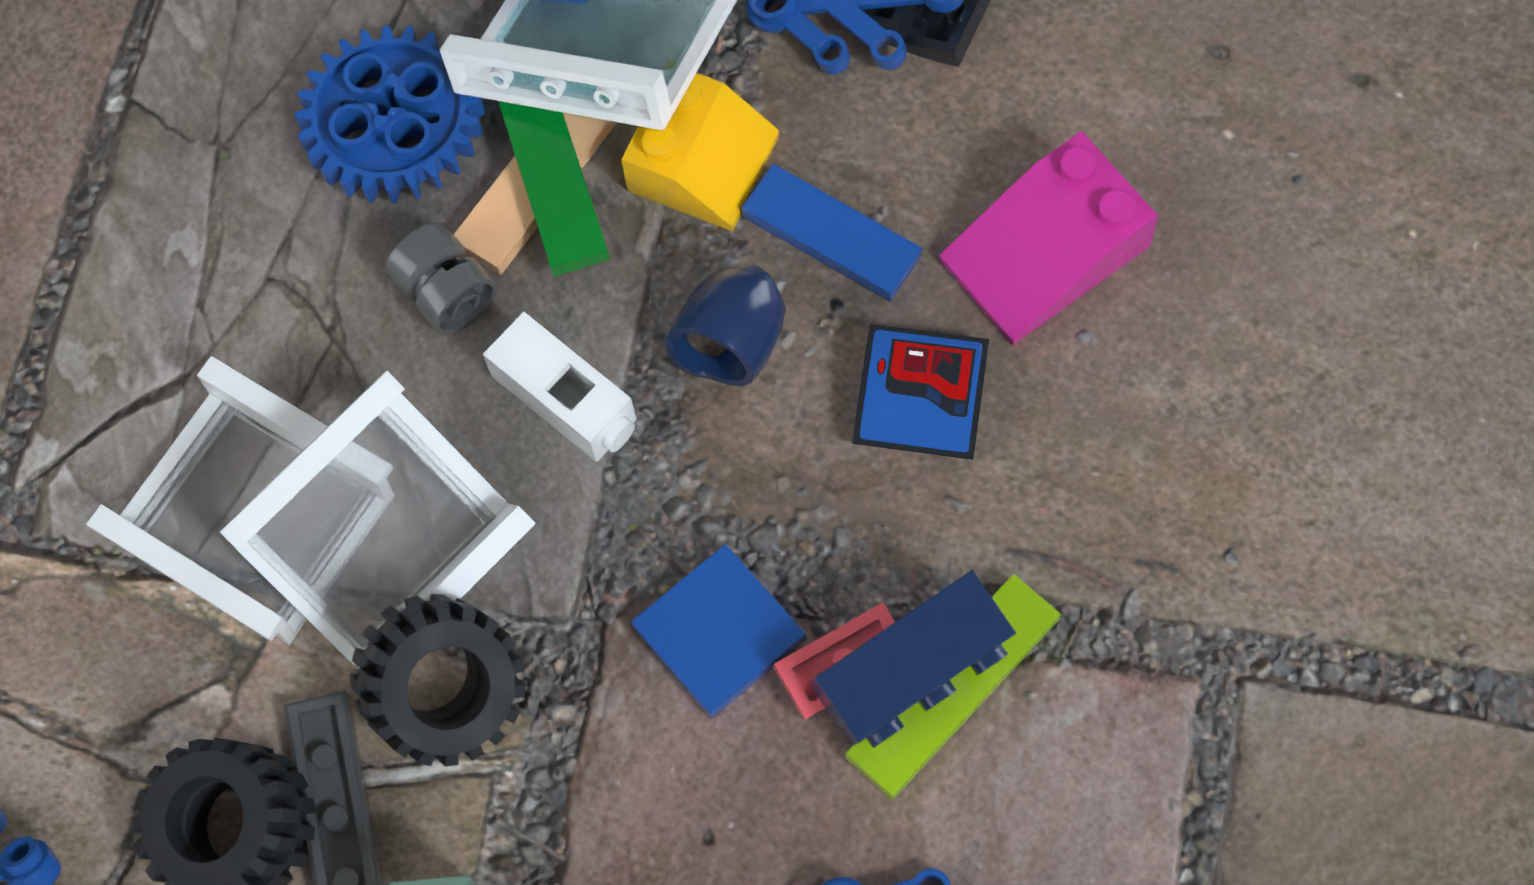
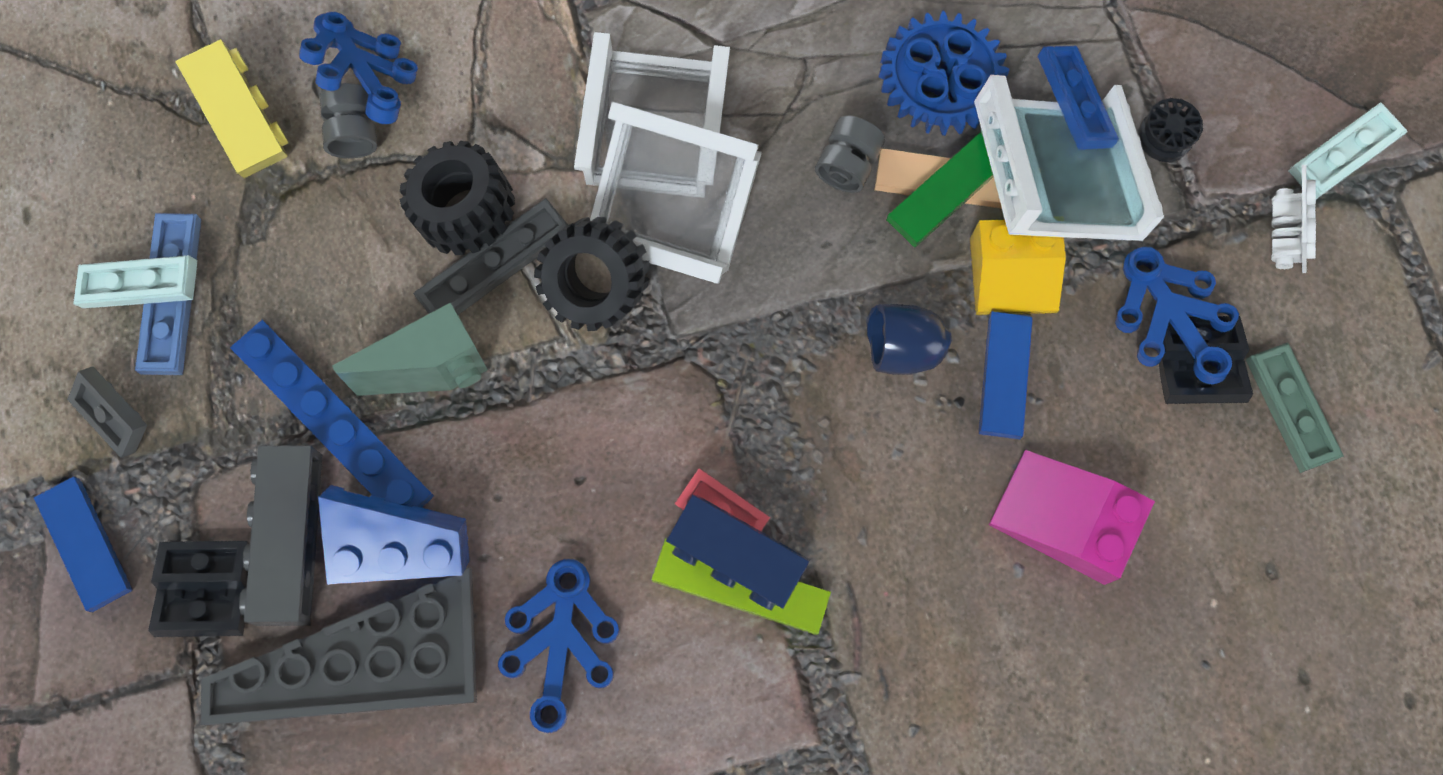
camera: 55 degrees right, 5 degrees up
white brick [483,311,637,463] -> none
blue tile [630,544,807,719] -> none
slope [852,324,989,460] -> none

